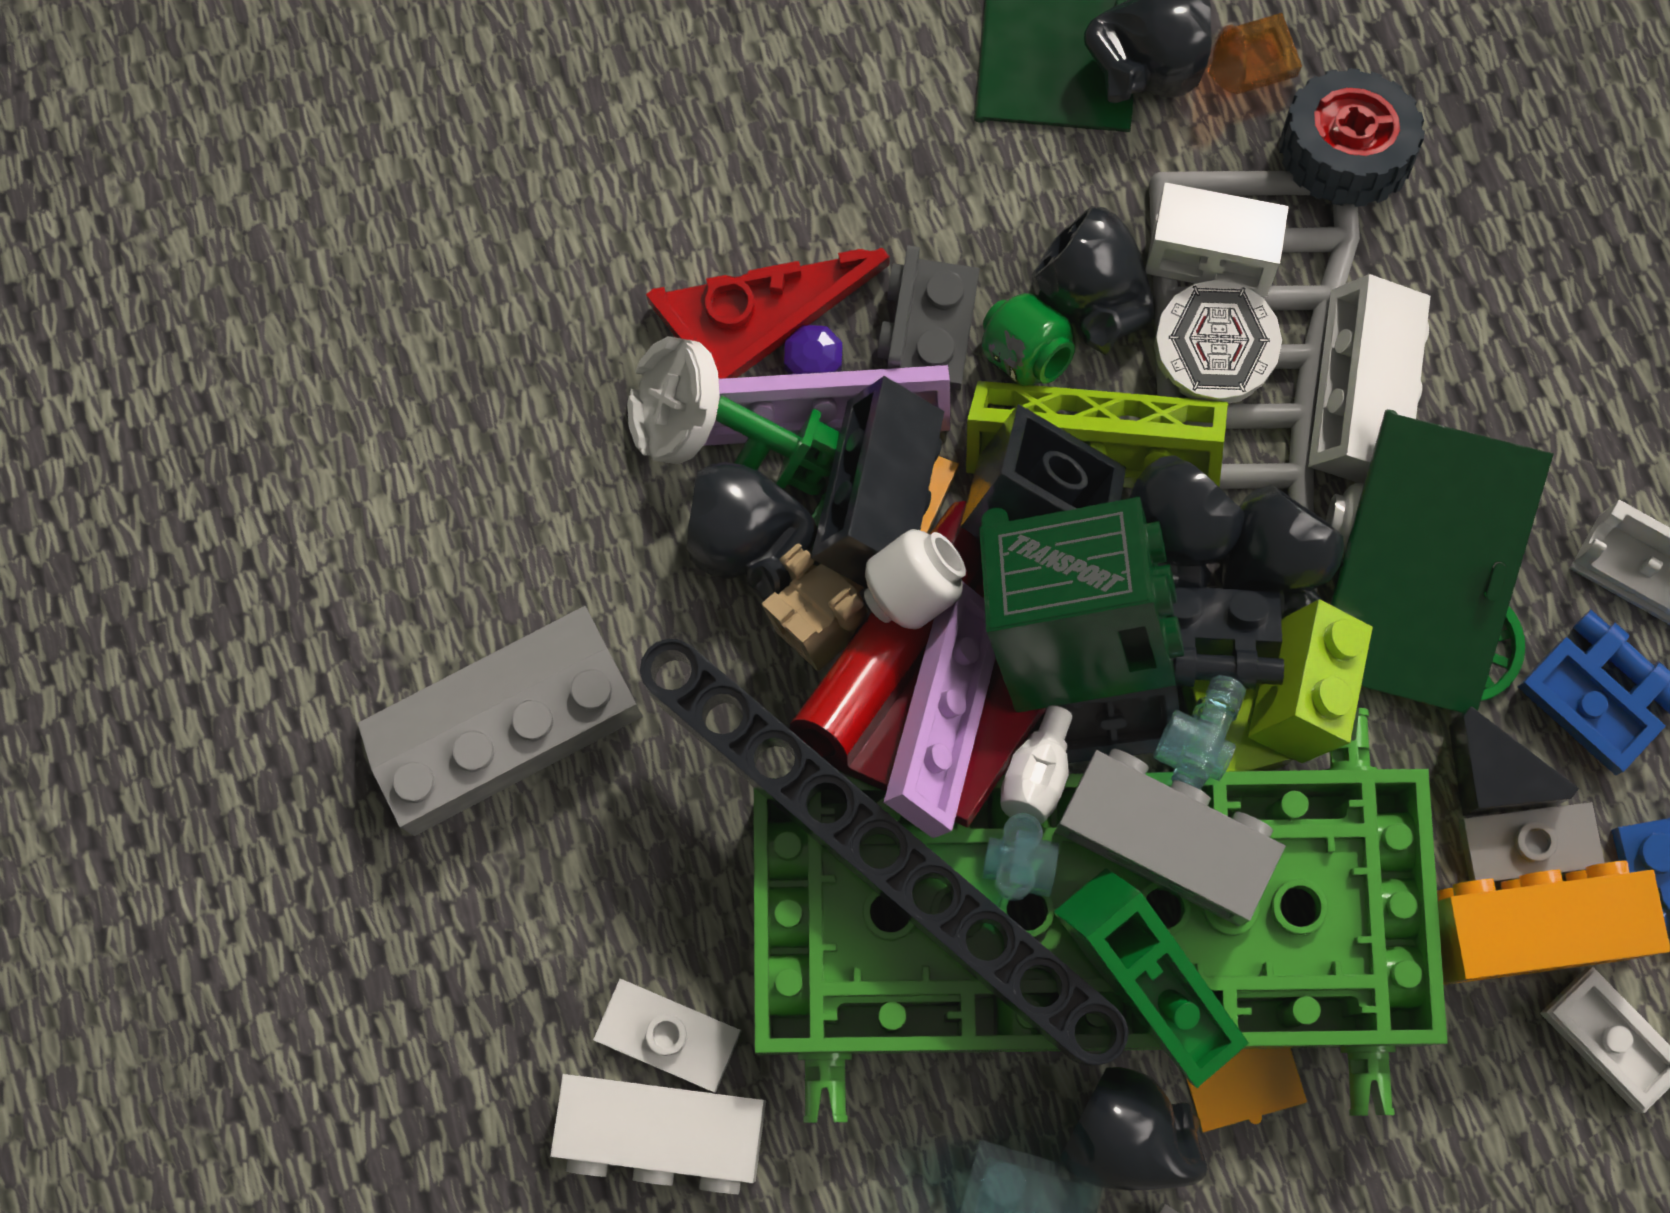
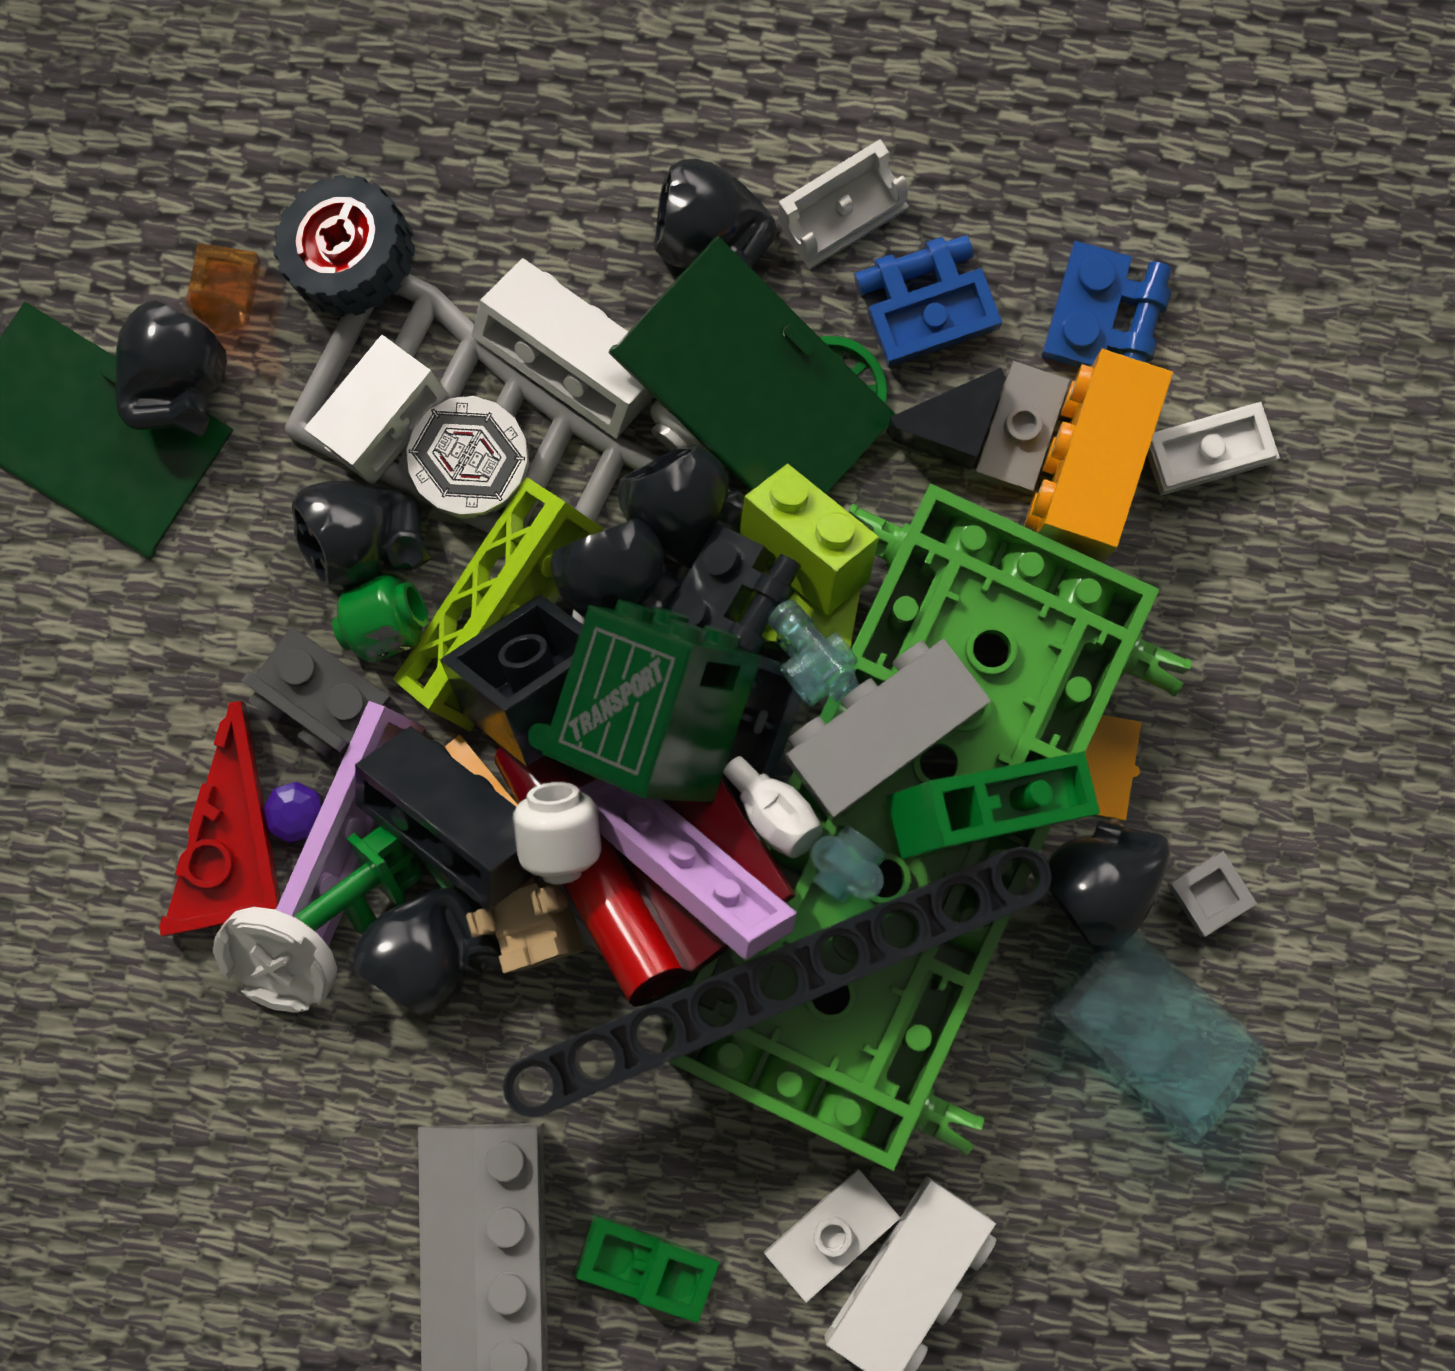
camera: 65 degrees left, 5 degrees up
none -> green slope [573,1214,720,1323]
none -> black piece [654,158,777,270]

